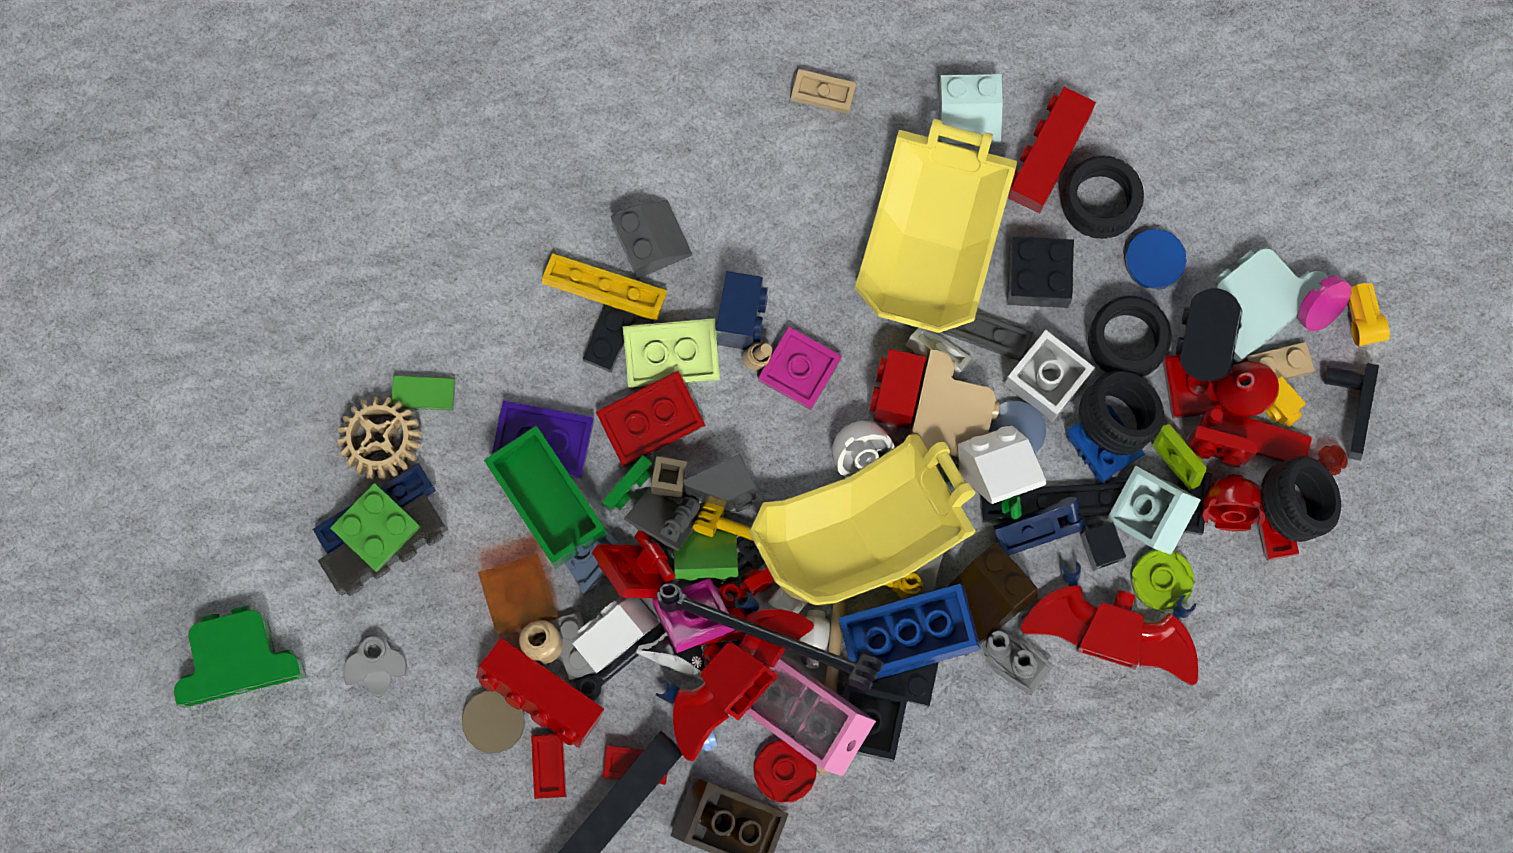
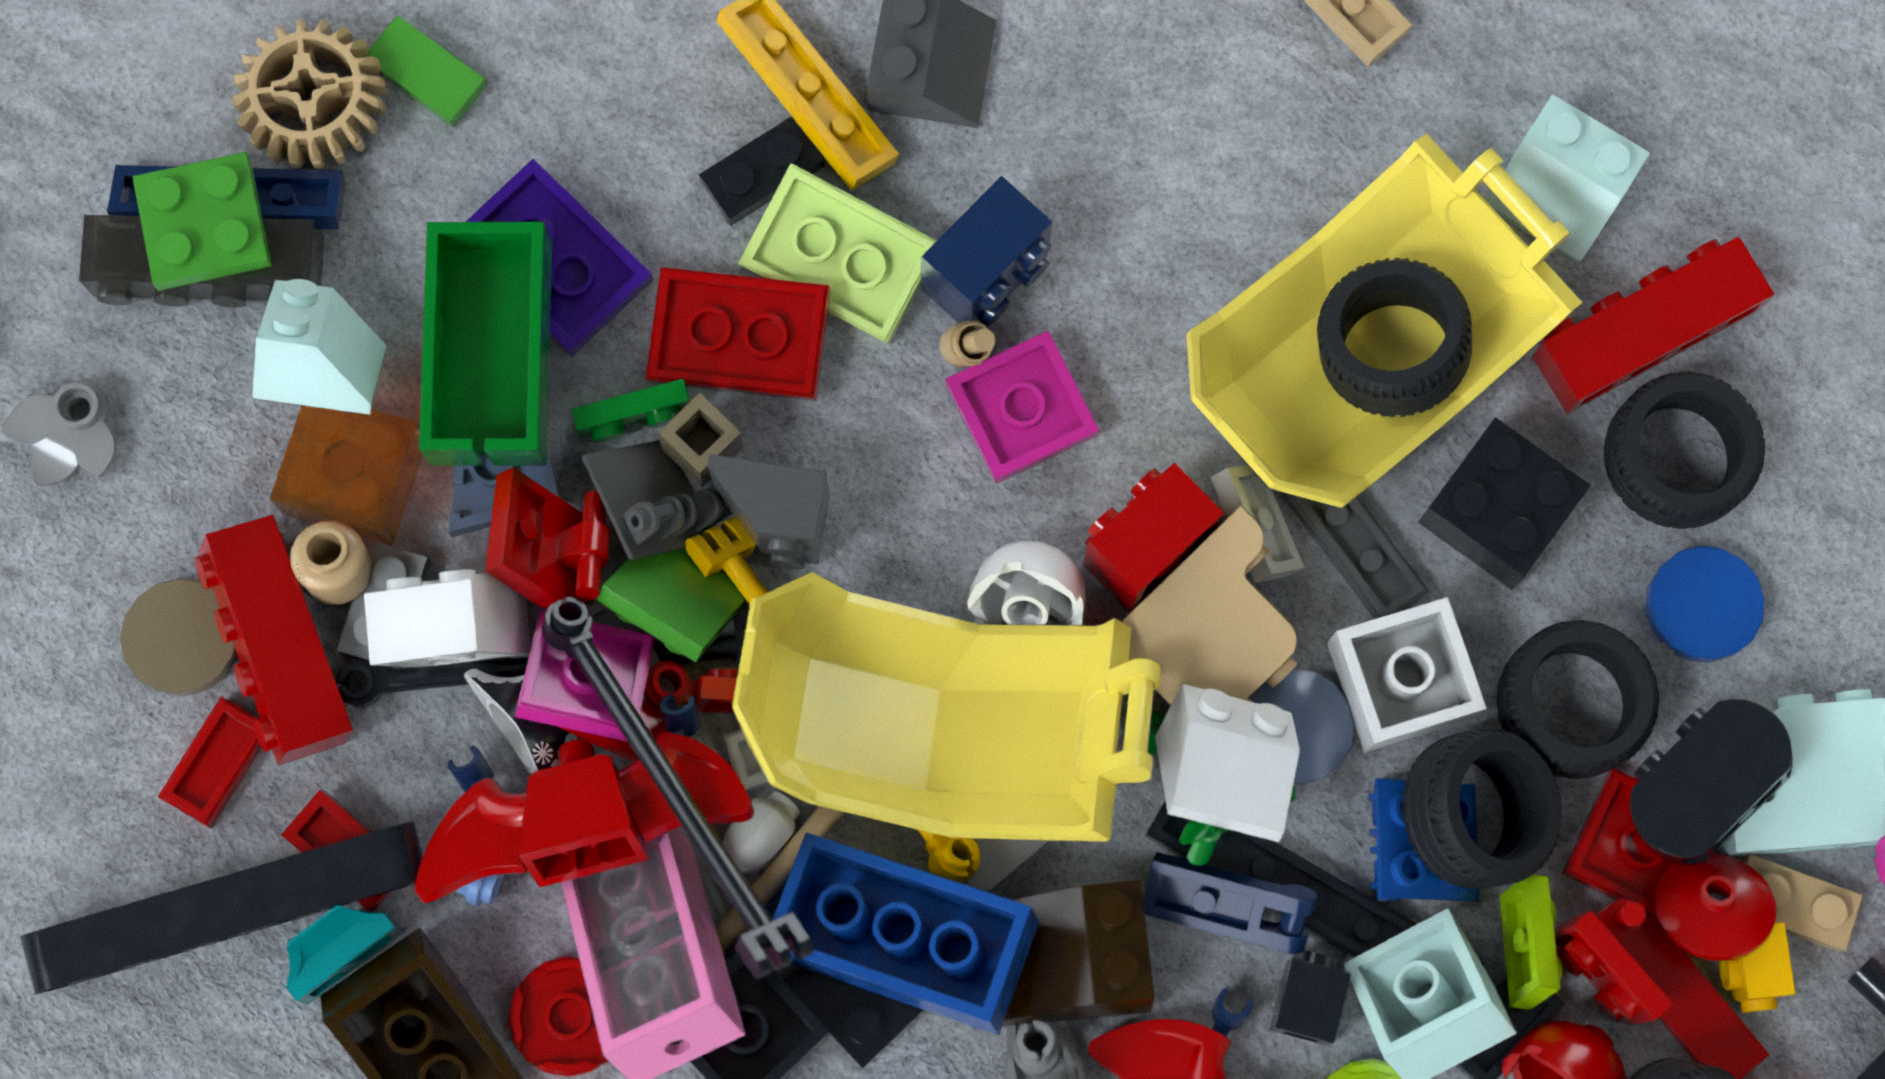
camera: 30 degrees right, 0 degrees up
none -> light aqua slope [252,279,386,415]
none -> teal slope [286,905,404,1005]
none -> black tyre [1317,258,1472,417]

